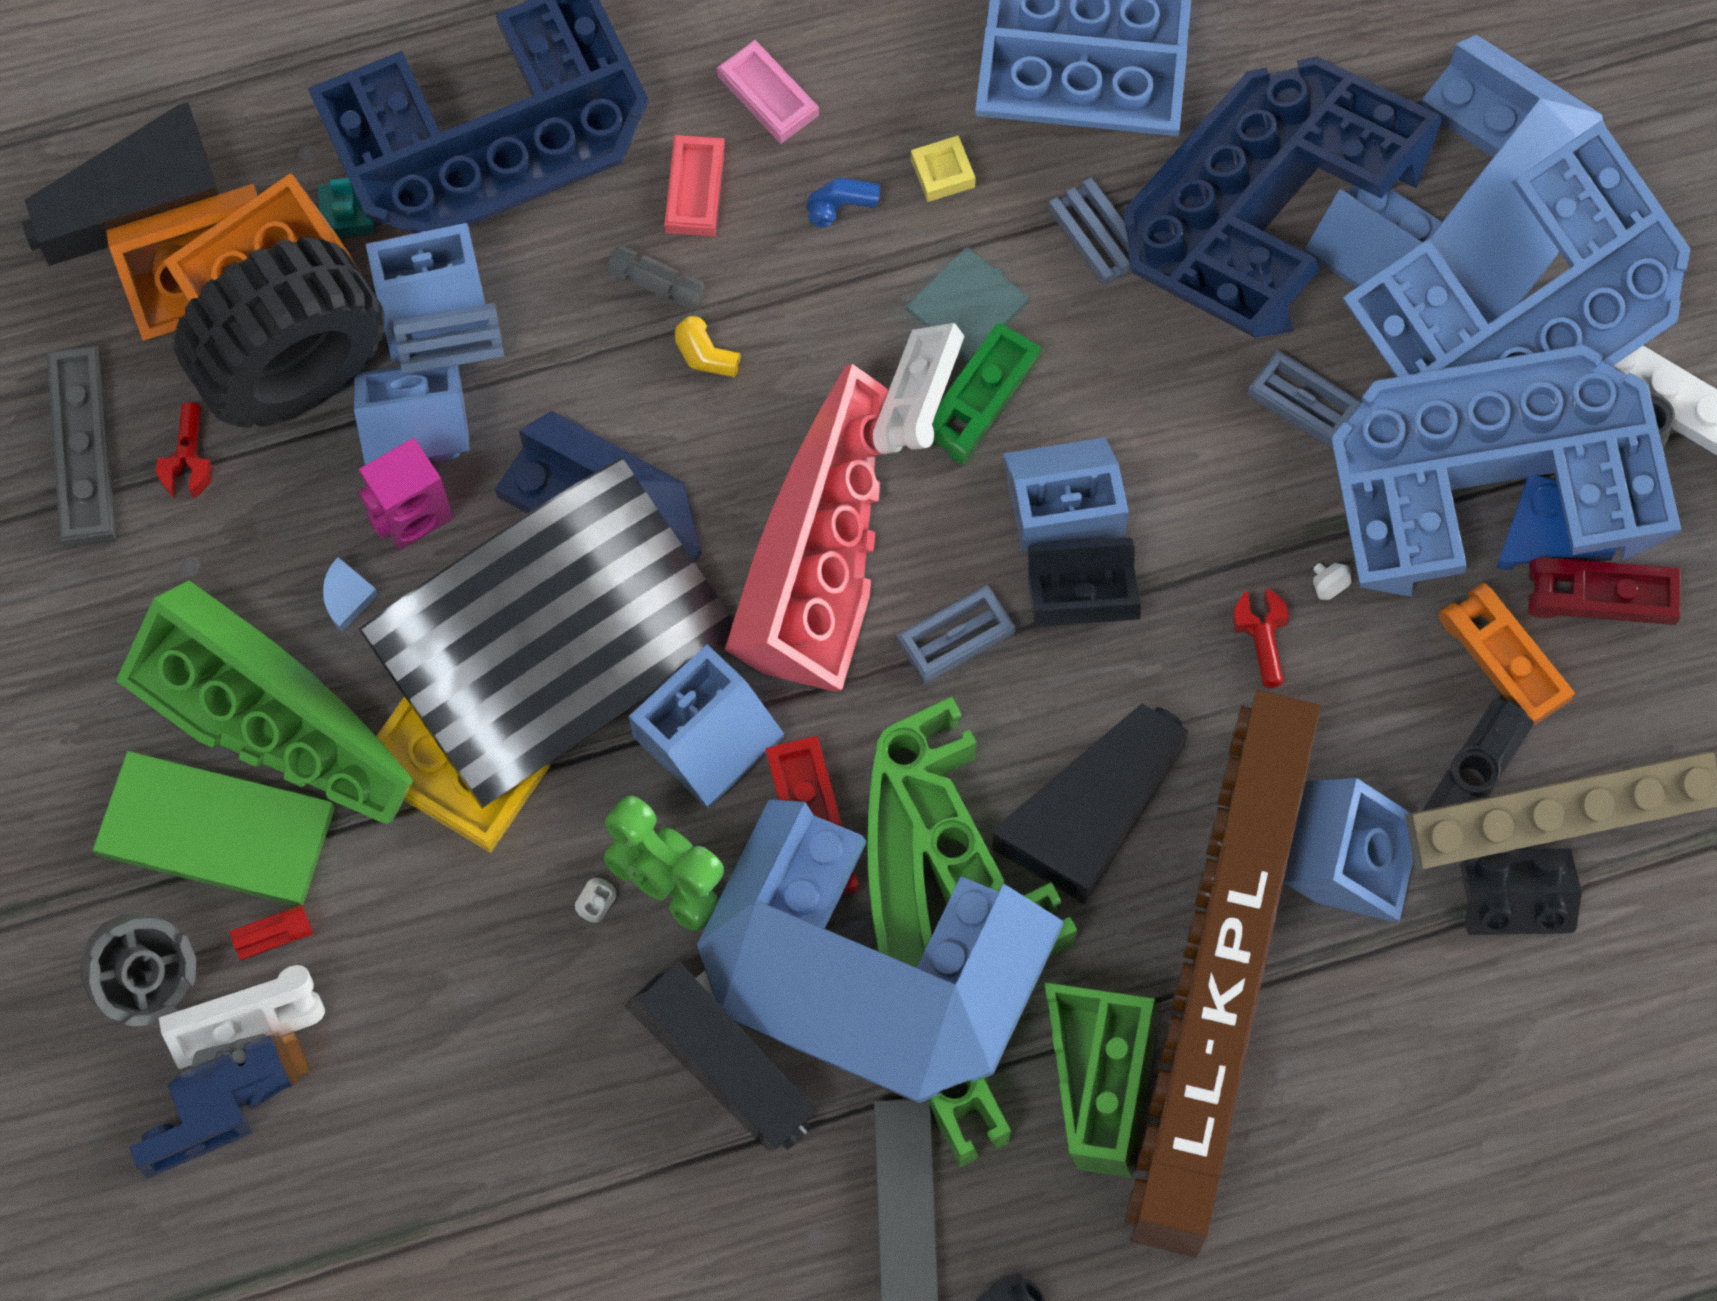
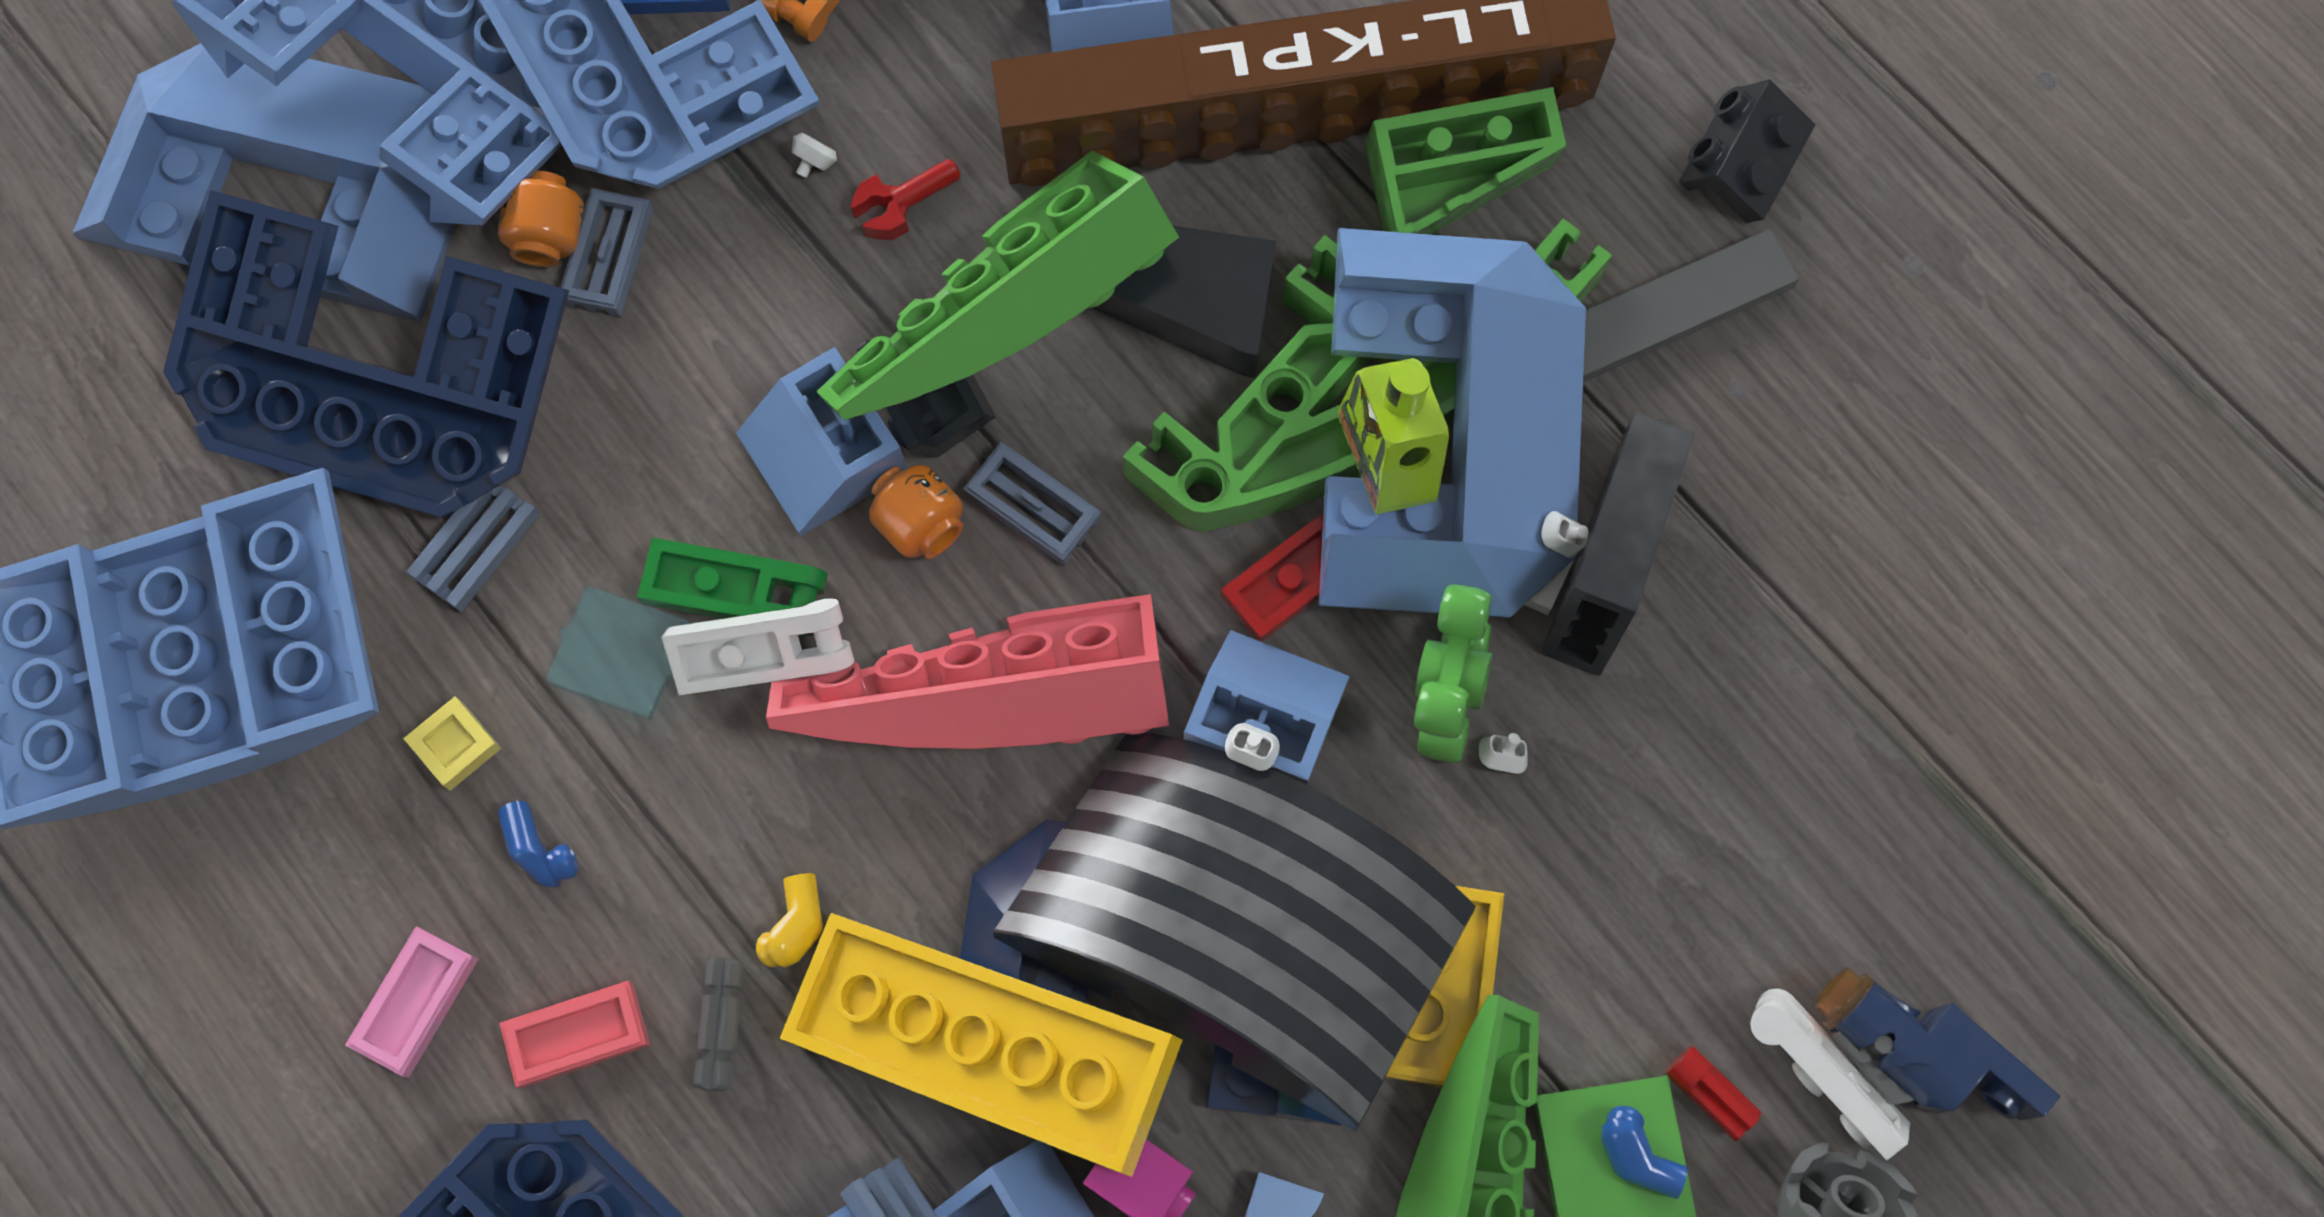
camera: 115 degrees left, 5 degrees up
none -> orange head [498,171,584,267]
none -> yellow plate [780,913,1183,1177]
none -> bright green wedge [817,150,1179,420]
none -> orange head [869,465,964,559]
none -> white rock [1225,723,1280,771]
none -> lime torso [1337,358,1449,515]
none -> white rock [1541,511,1588,558]
none -> blue arm [1601,1106,1687,1199]

